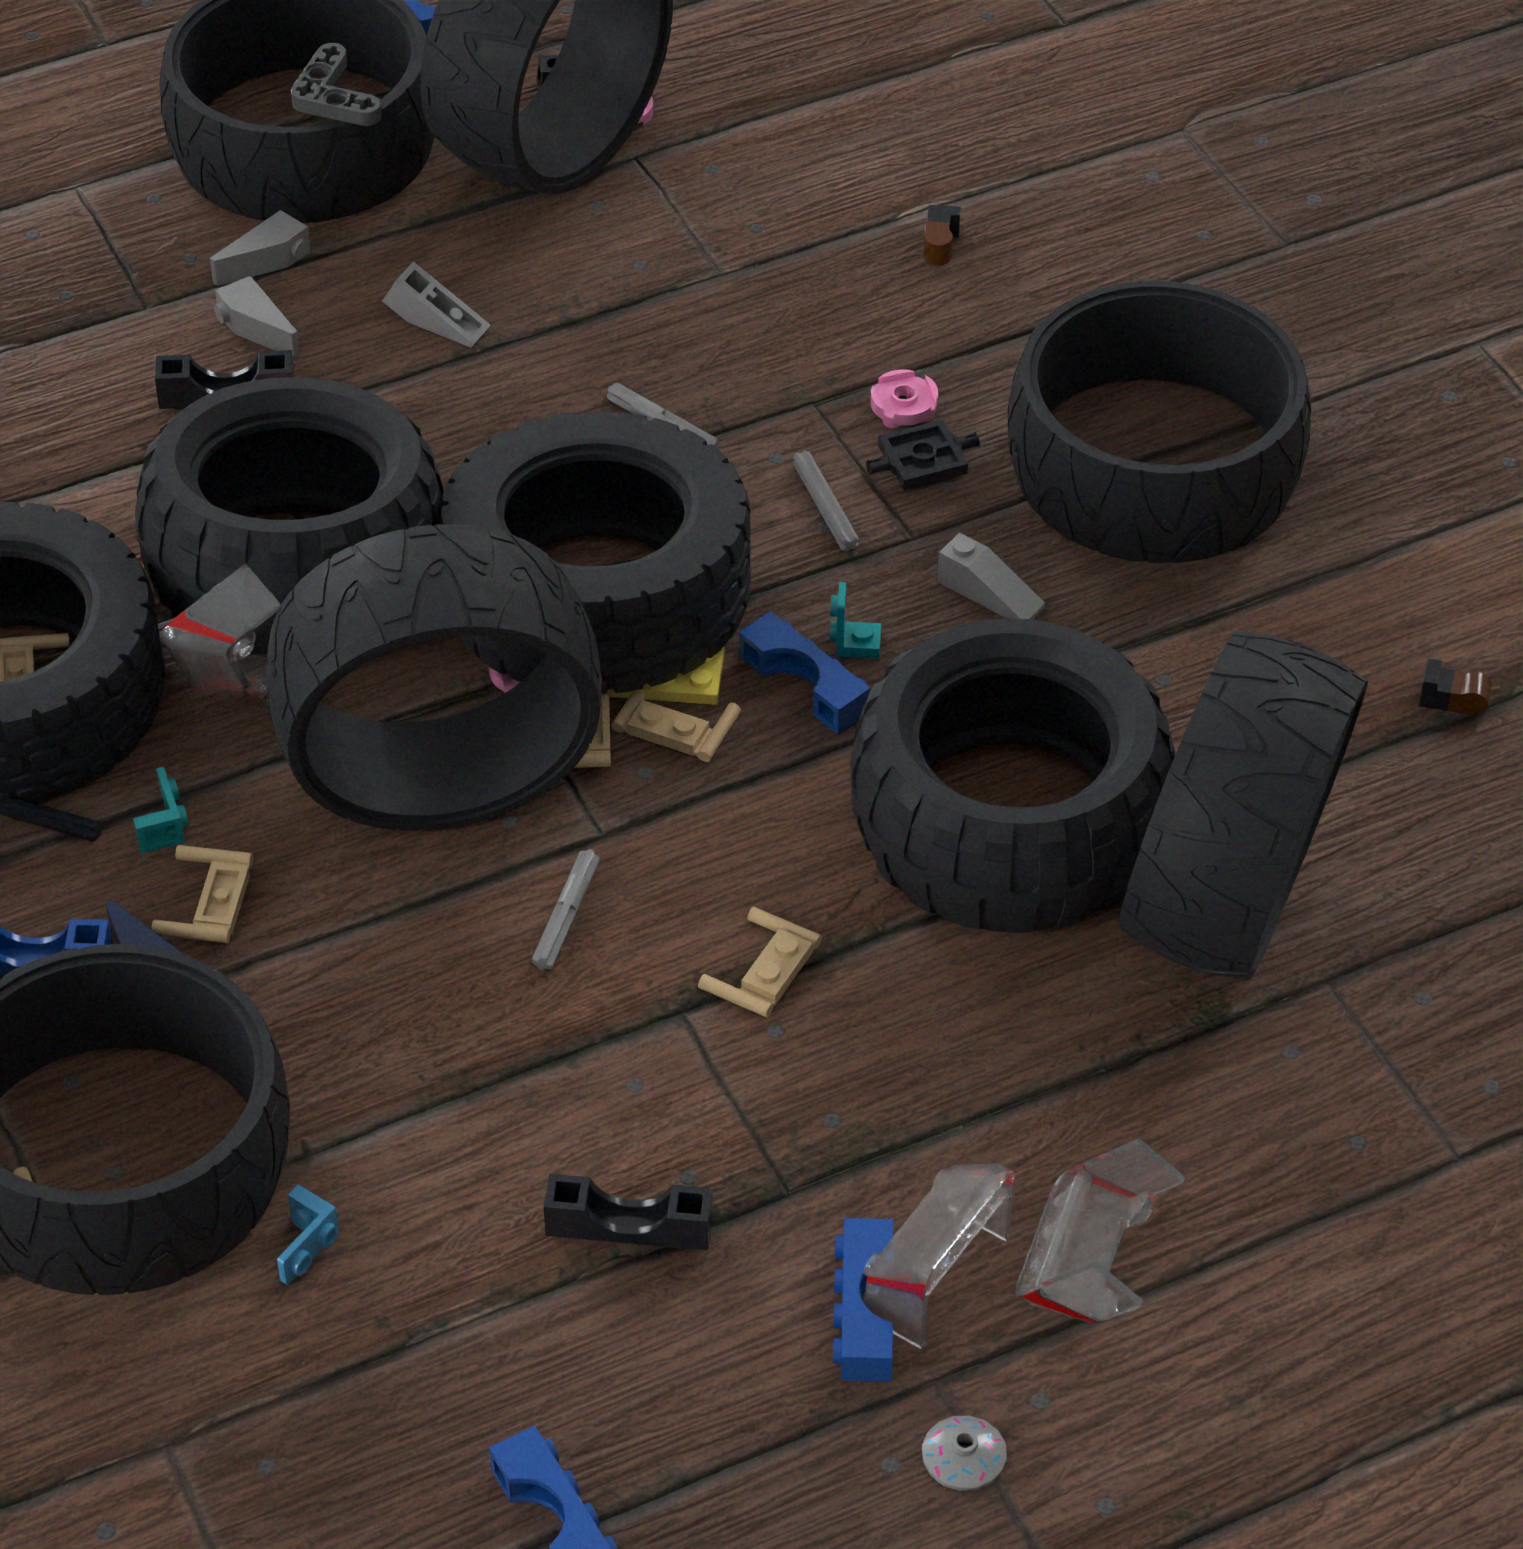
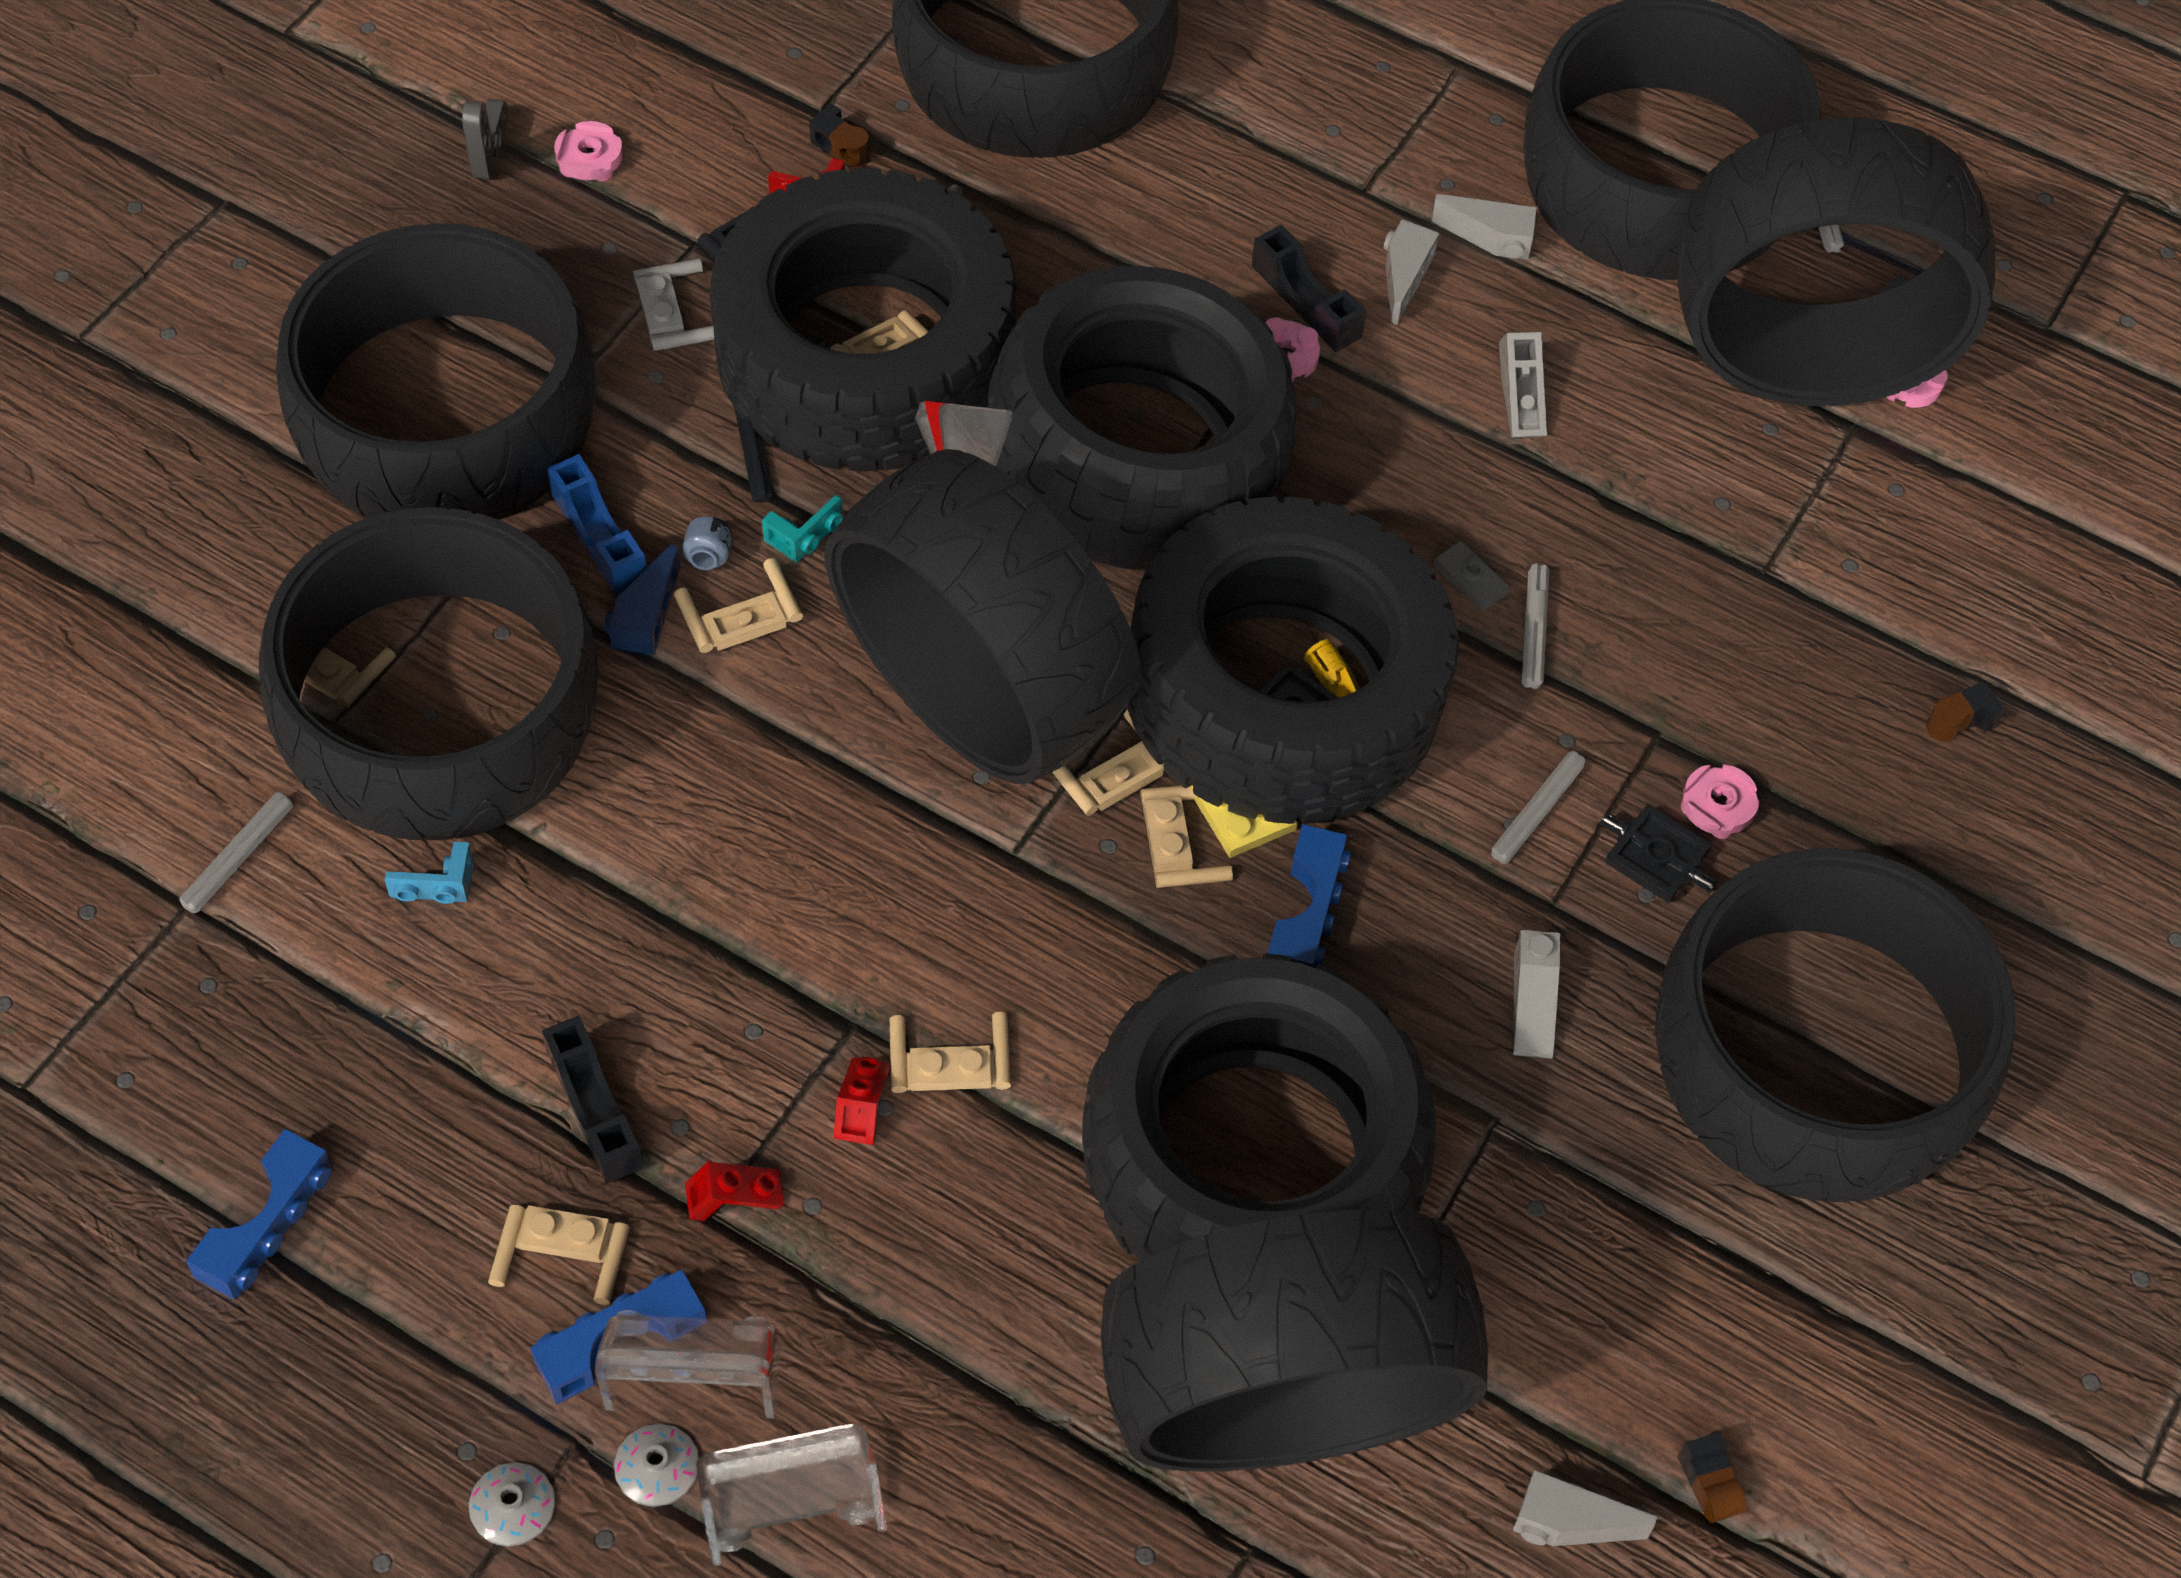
camera: 55 degrees right, 10 degrees up
dark grey beam [291,43,382,126] -> none
light grey axle [532,849,600,971] -> none
teal bracket [830,582,881,659] -> none
none -> light grey axle [179,792,293,913]
none -> tan plate [488,1205,630,1305]
none -> light grey dish [614,1424,700,1507]
none -> sand blue head [682,516,733,570]
none -> red bracket [685,1161,784,1221]
none -> red bracket [833,1057,891,1145]
none -> yellow hinge [1304,639,1360,698]
none -> light grey slope [1513,1470,1657,1546]

